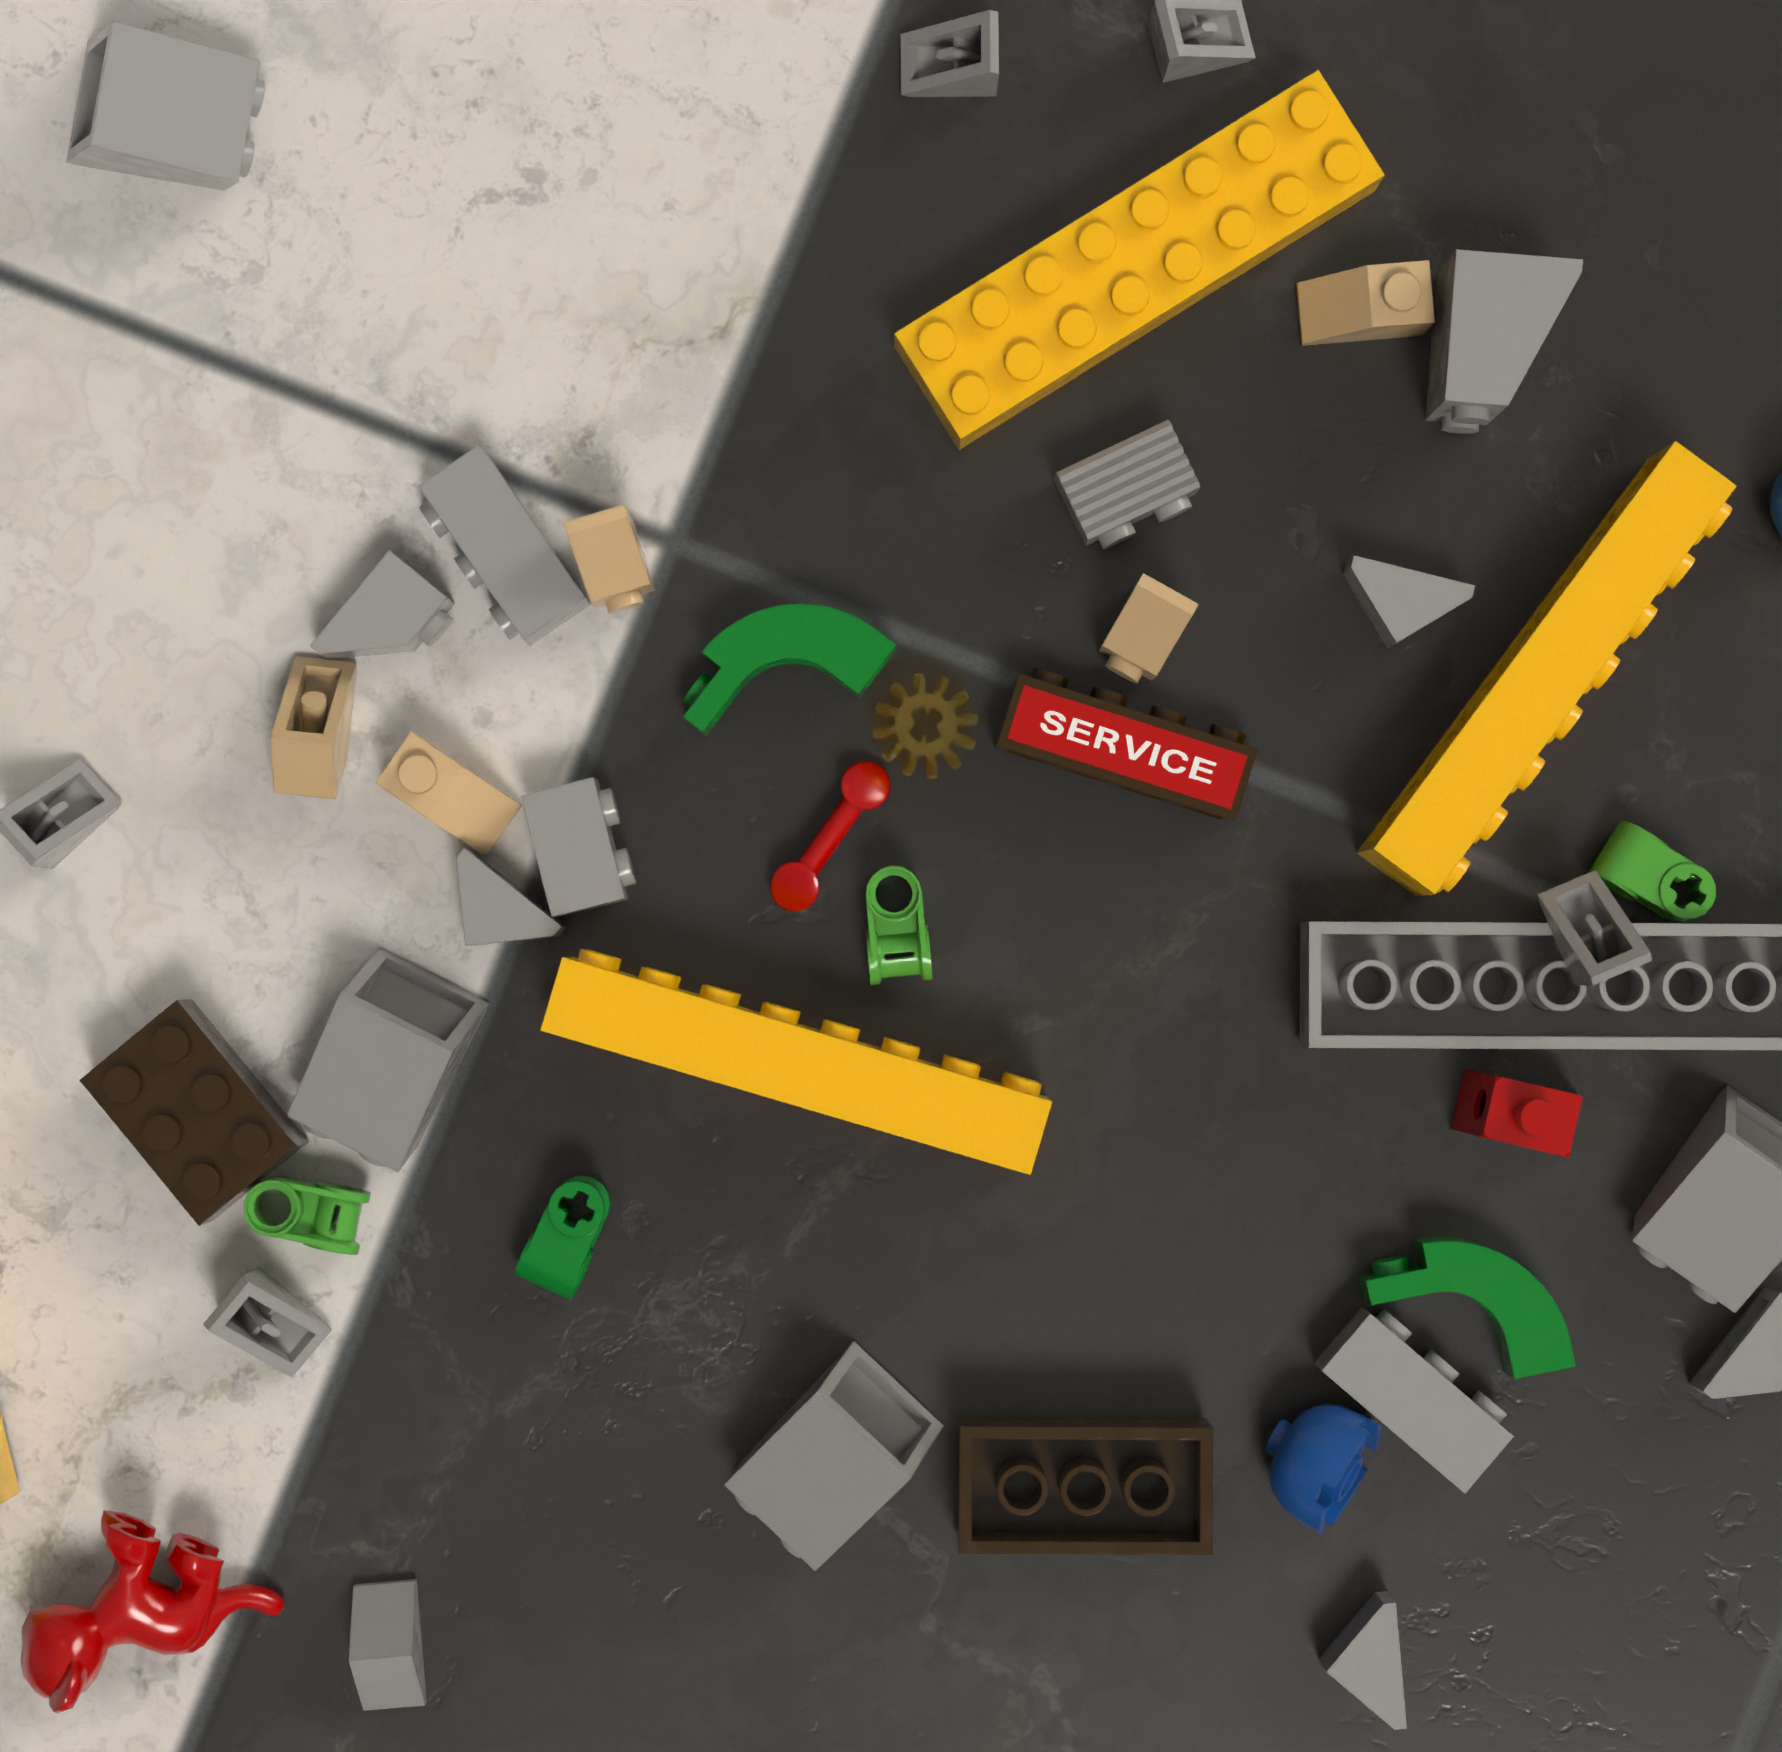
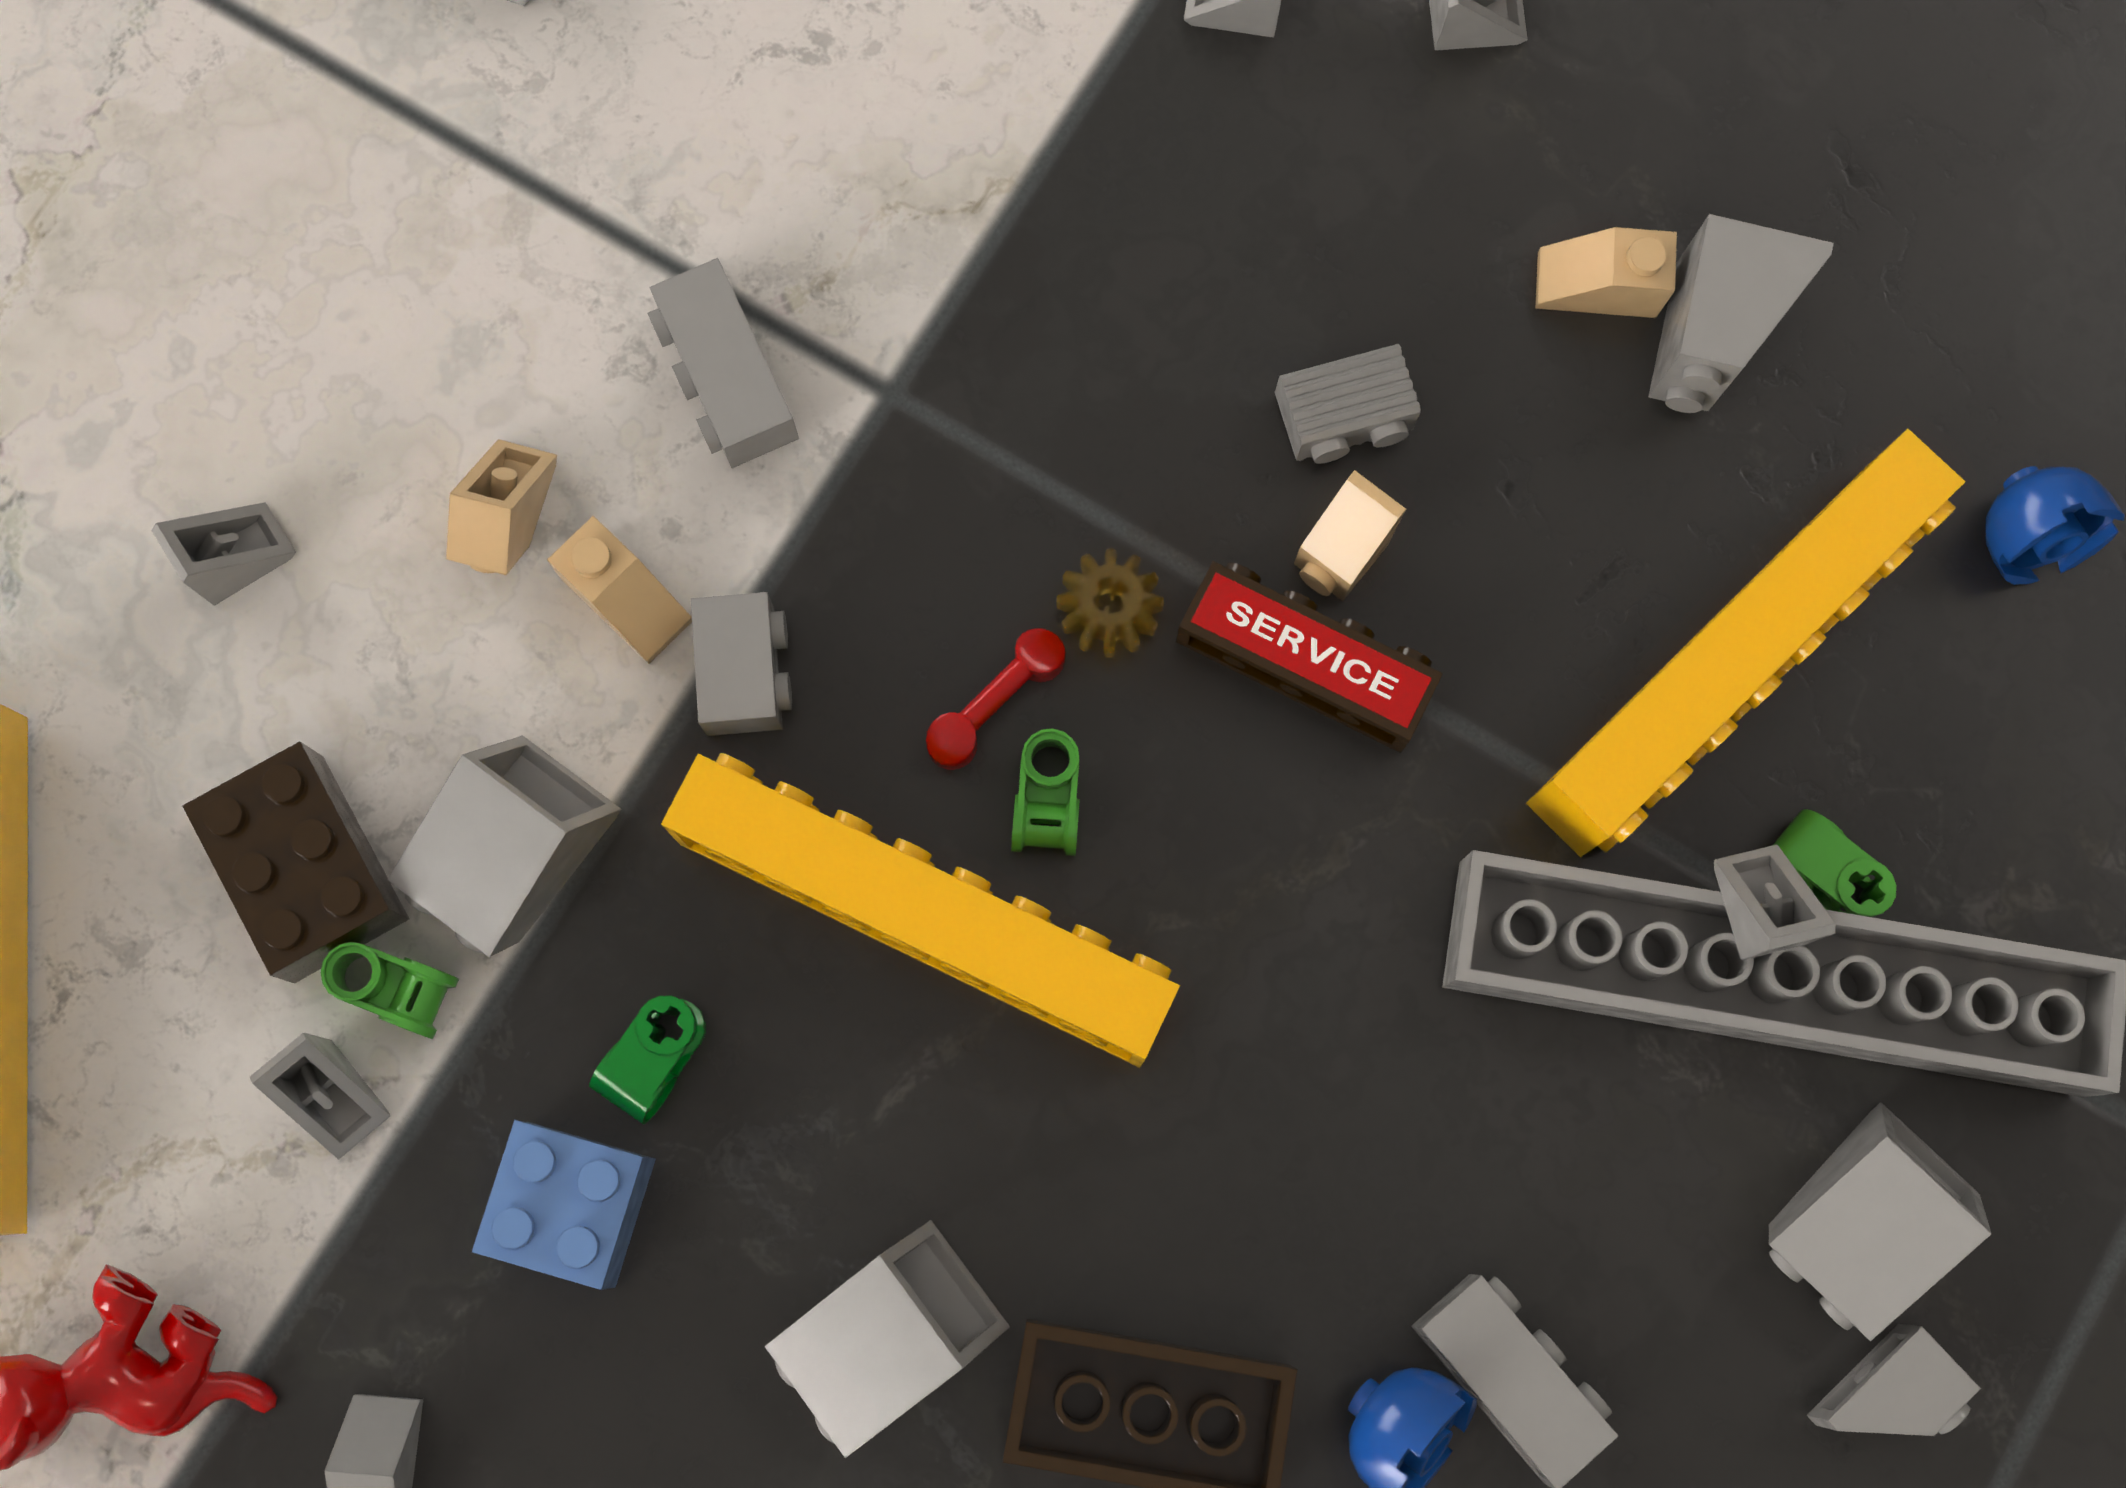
camera: 10 degrees right, 10 degrees down
light grey slope [310,550,454,659] -> none
light grey slope [456,848,567,946] -> none
tan slope [563,504,655,614] -> none
green arch [682,604,897,736] -> none
yellow brick [894,70,1385,450] -> none
light grey slope [1343,555,1475,648] -> none
green arch [1358,1236,1576,1379] -> none
red torso [1450,1069,1583,1158] -> none
none -> medium blue brick [472,1120,656,1290]

